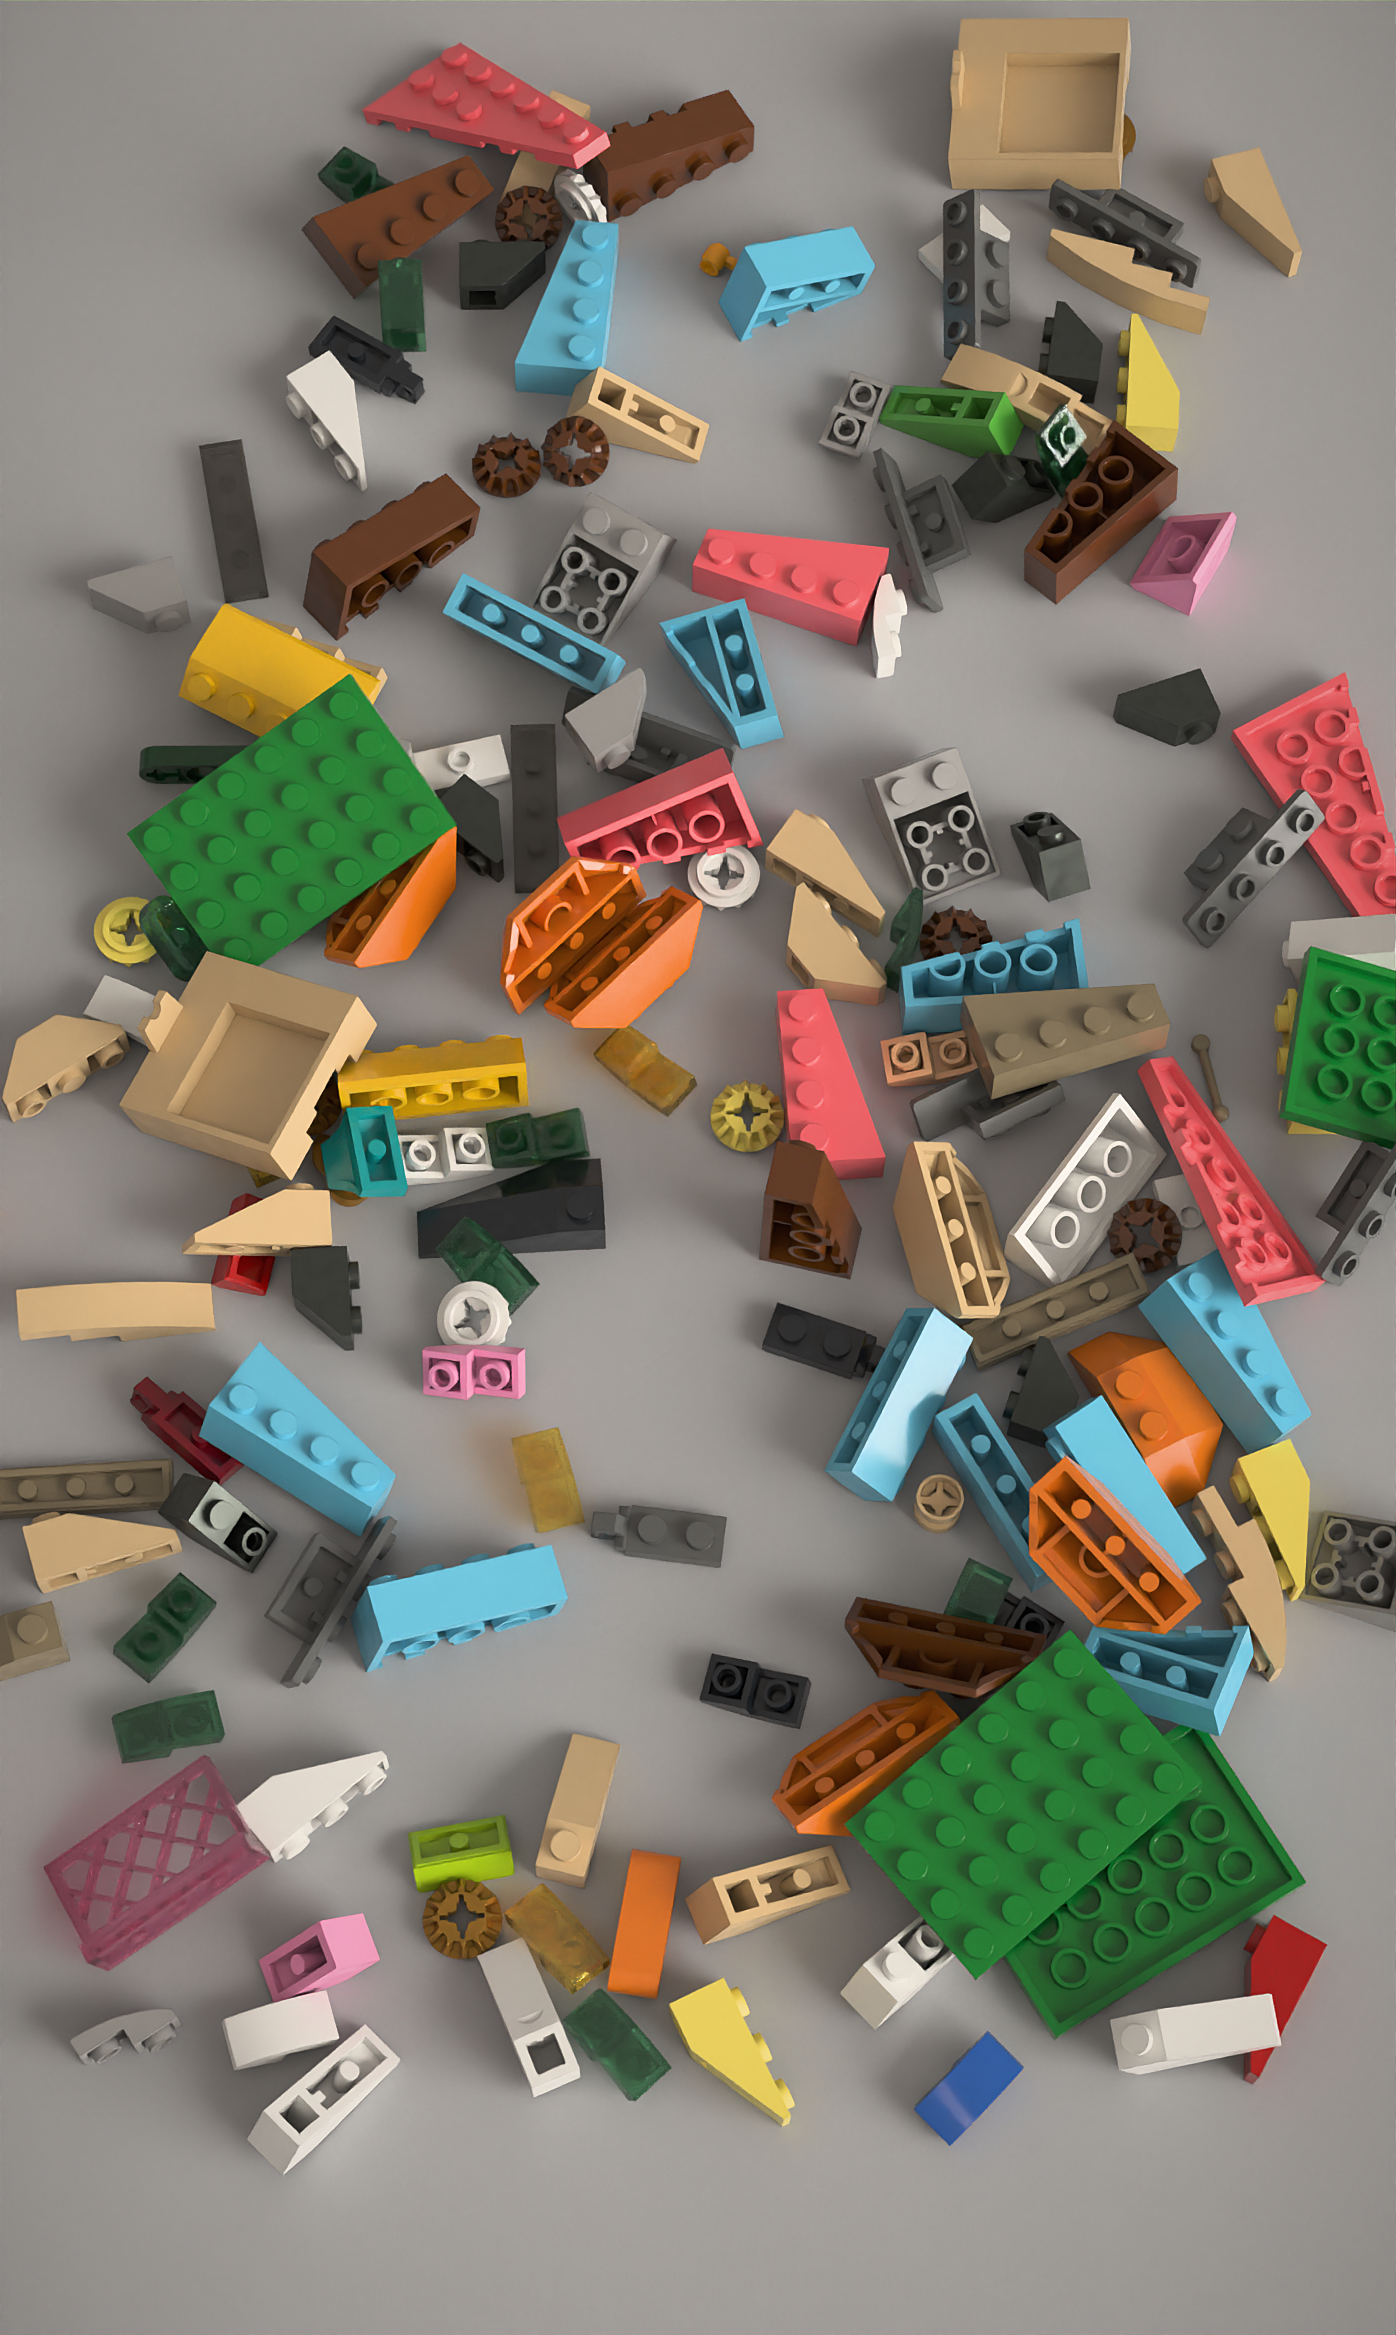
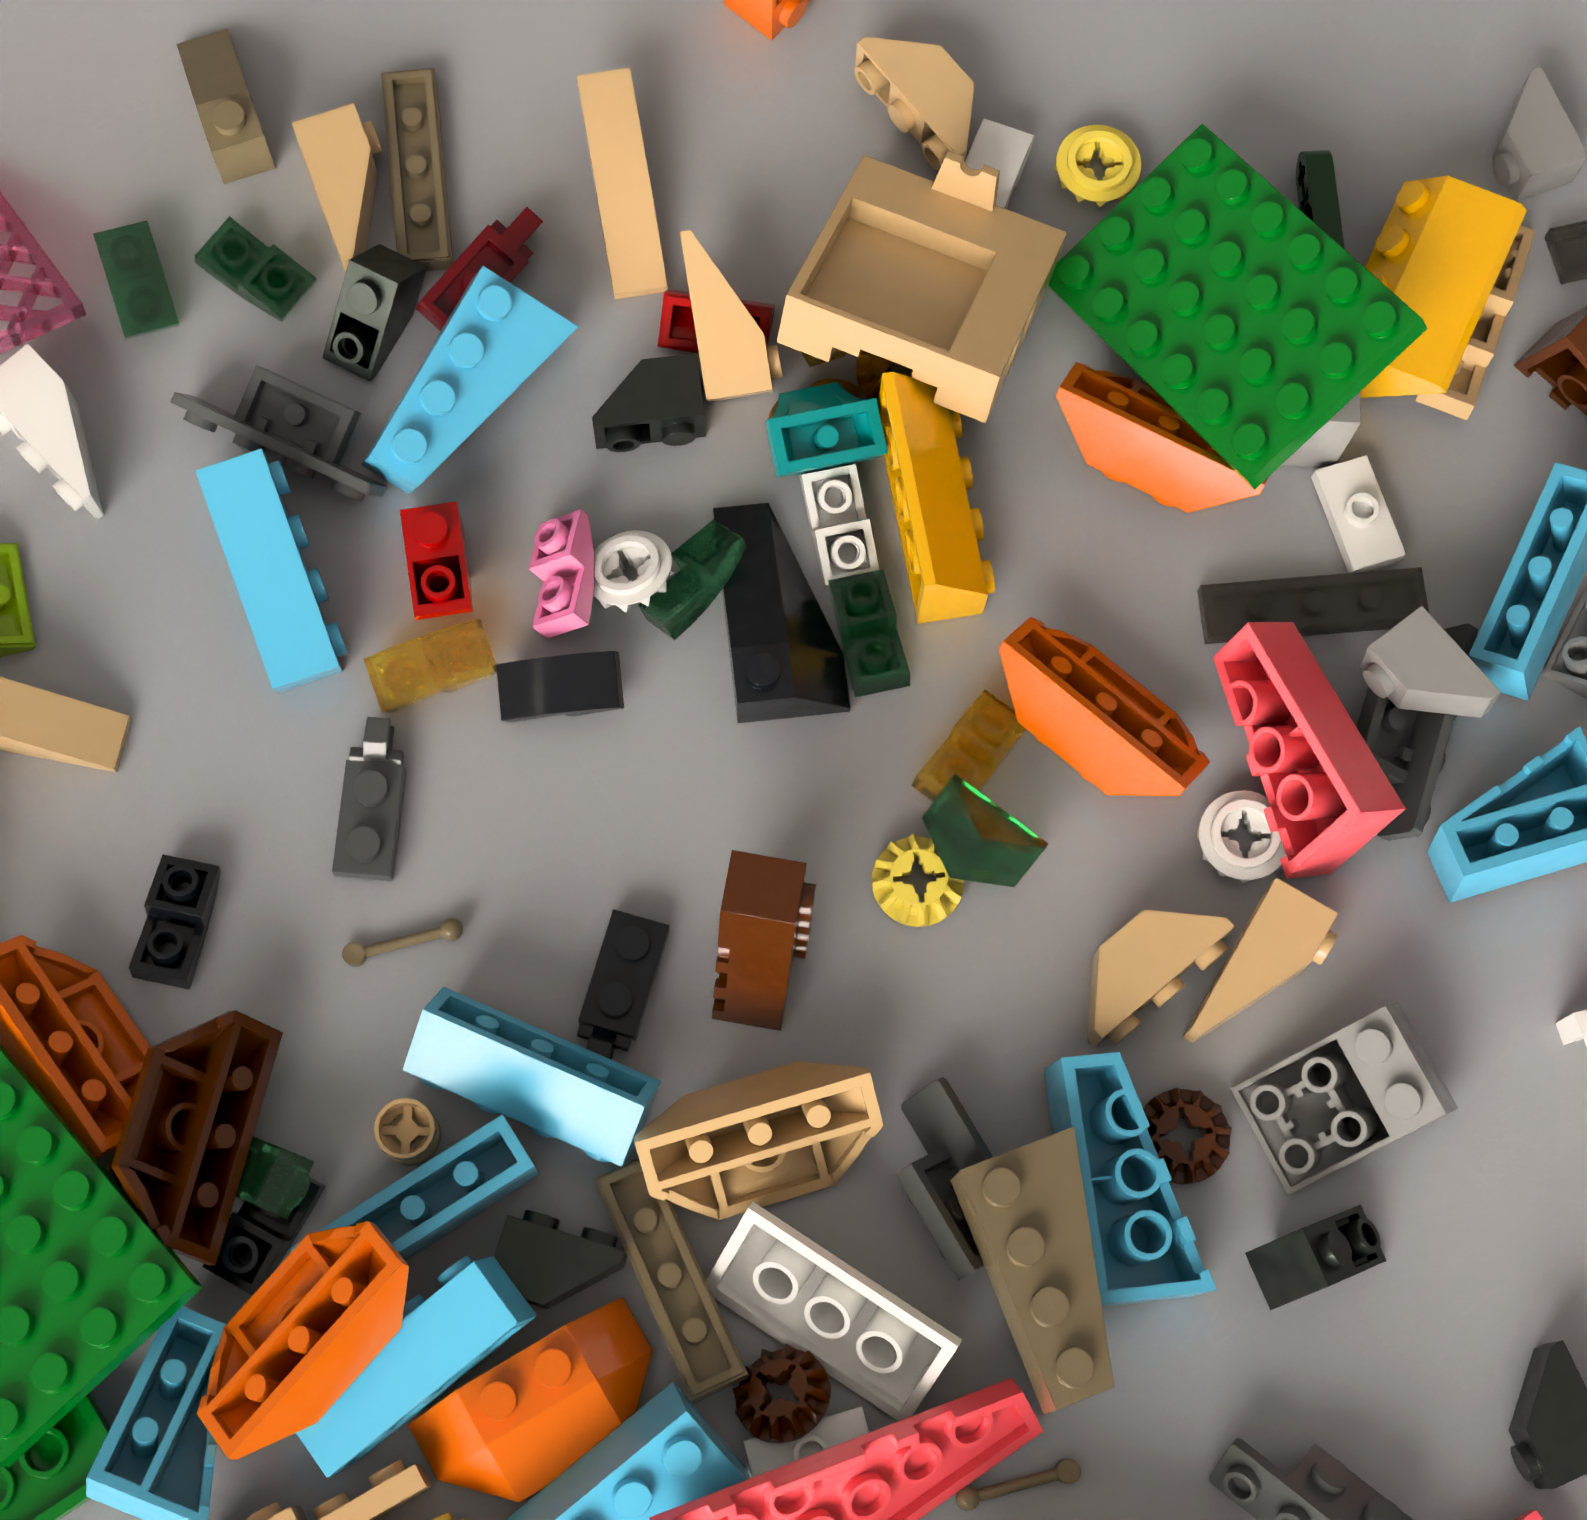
camera: 85 degrees right, 5 degrees up
clear green plate [139,895,210,982] -> none
pearl dark grey slope [440,774,505,883] -> none
orange wedge [500,856,647,1015] -> none
coral wedge [775,988,886,1180] -> none
light nougat slope [880,1030,978,1086] -> none
clear green slope [884,886,923,993] -> none
none -> dark tan hinge [342,918,463,967]
none -> red slope [400,501,473,620]
none -> black slope [496,651,624,723]
none -> clear green slope [922,773,1048,887]

